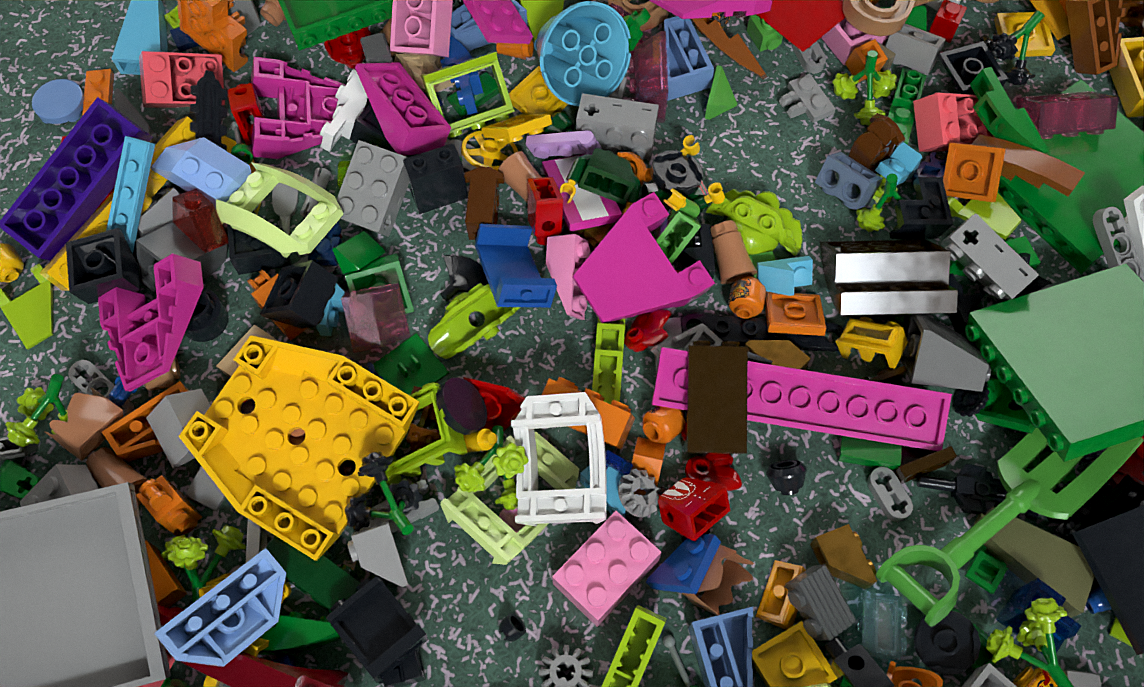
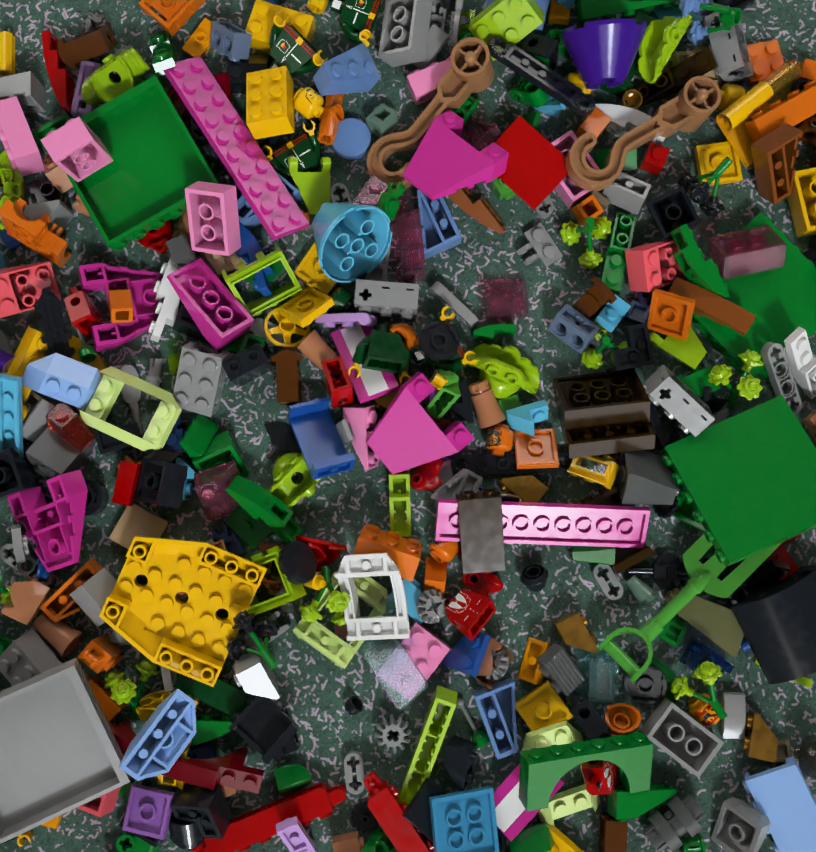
camera: 10 degrees left, 20 degrees up
clear blue tile [605,450,633,475] -> none
bright green slope [705,65,737,120] -> none
none -> light grey wing [11,524,29,564]
none -> orange brick [108,289,133,323]
none -> red slope [112,461,141,506]
none -> green slope [225,475,302,544]
none -> light grey slope [335,419,356,446]
none -> clear light blue piece [359,639,428,710]
none -> light grey beam [429,281,479,329]
none -> green slope [472,324,517,341]
none -> light grey gear [483,648,509,681]
none -> clear pink slope [484,278,528,319]
none -> sand green cone [625,575,656,607]
none -> lime plant [708,349,764,407]

